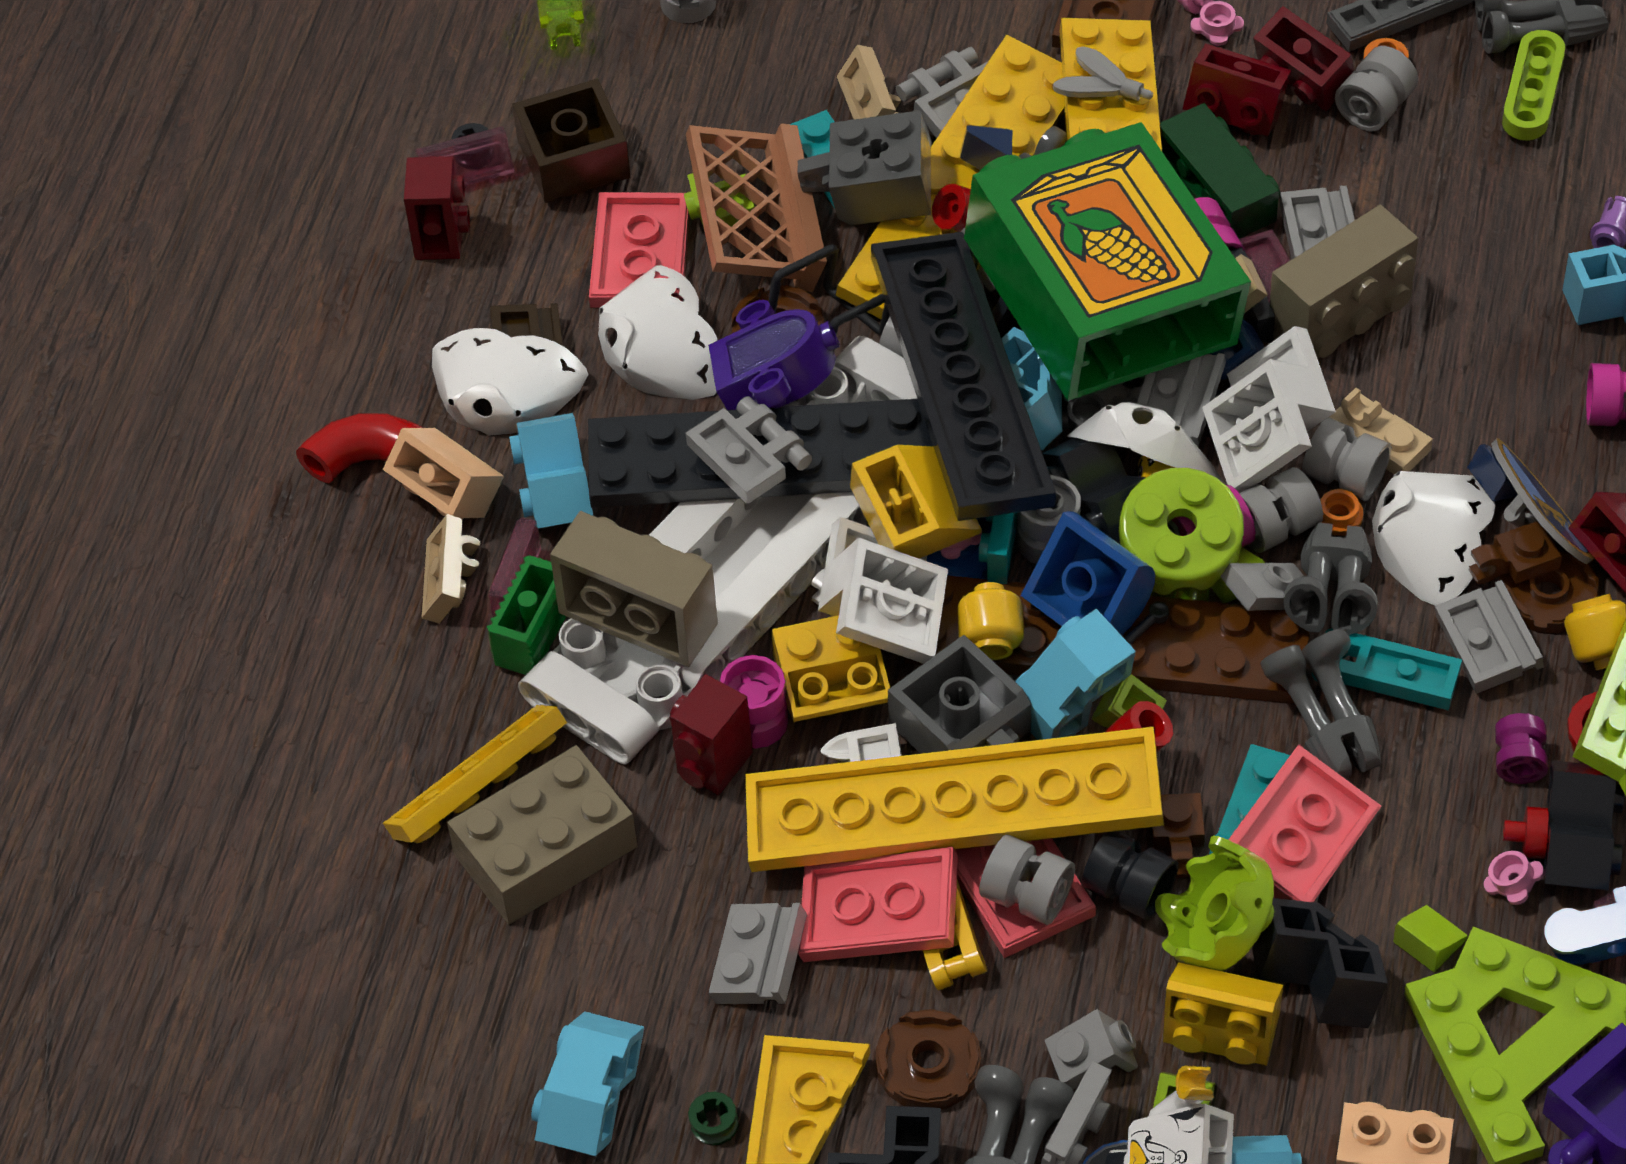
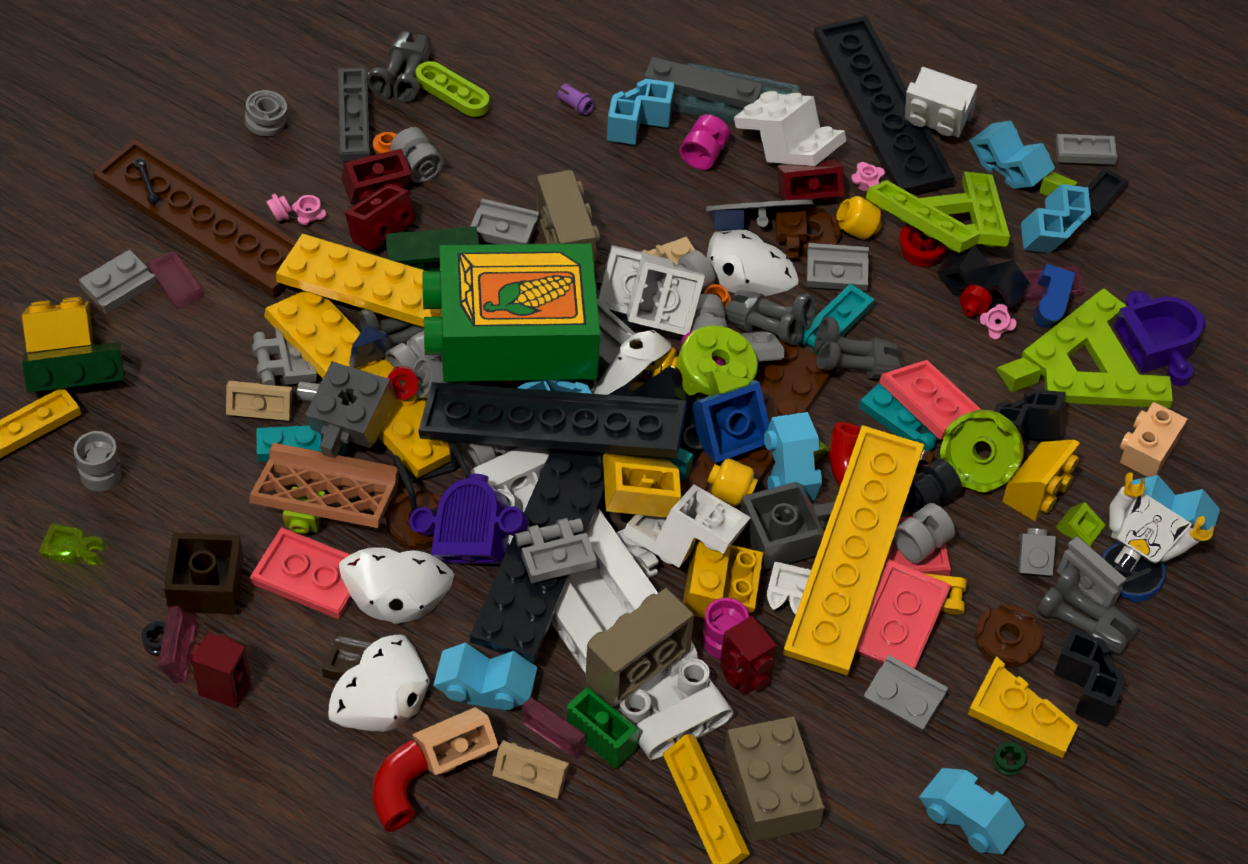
camera: 75 degrees left, 0 degrees up
light grey piece [1053,47,1153,101] -> none
magenta wheel [1495,713,1548,784] -> none
none -> lime slope [705,371,750,395]

